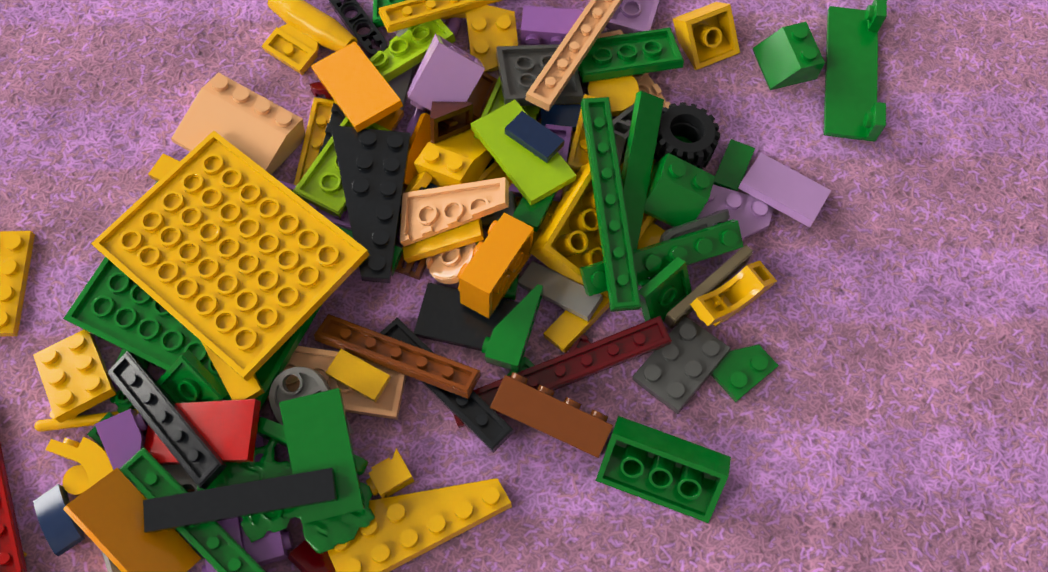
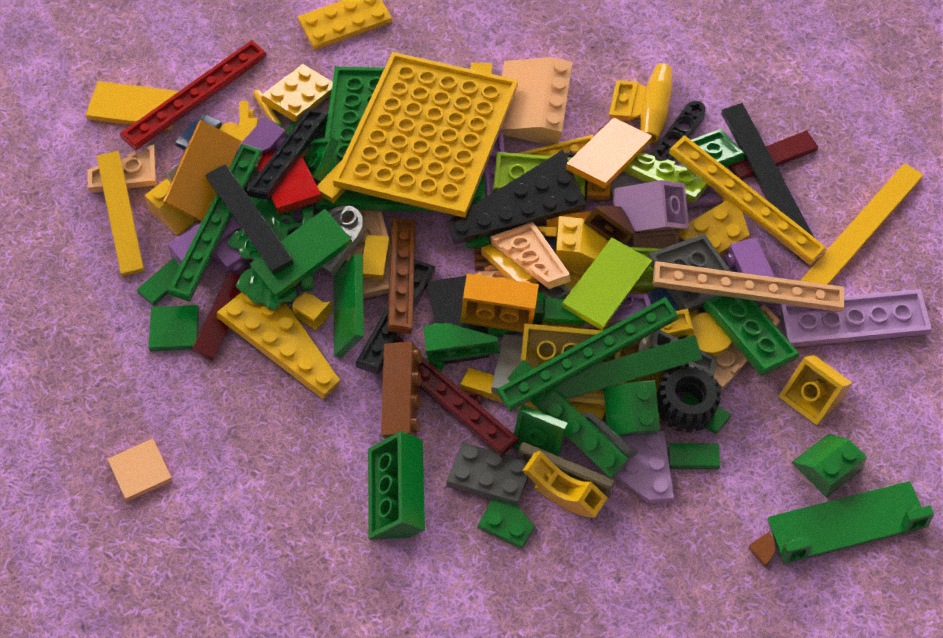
camera: 70 degrees right, 10 degrees down
dark blue tile [505,111,564,163] -> none
lavender tile [738,153,831,227] -> none
none -> green tile [333,254,364,358]
none -> dark orange tile [748,532,775,568]

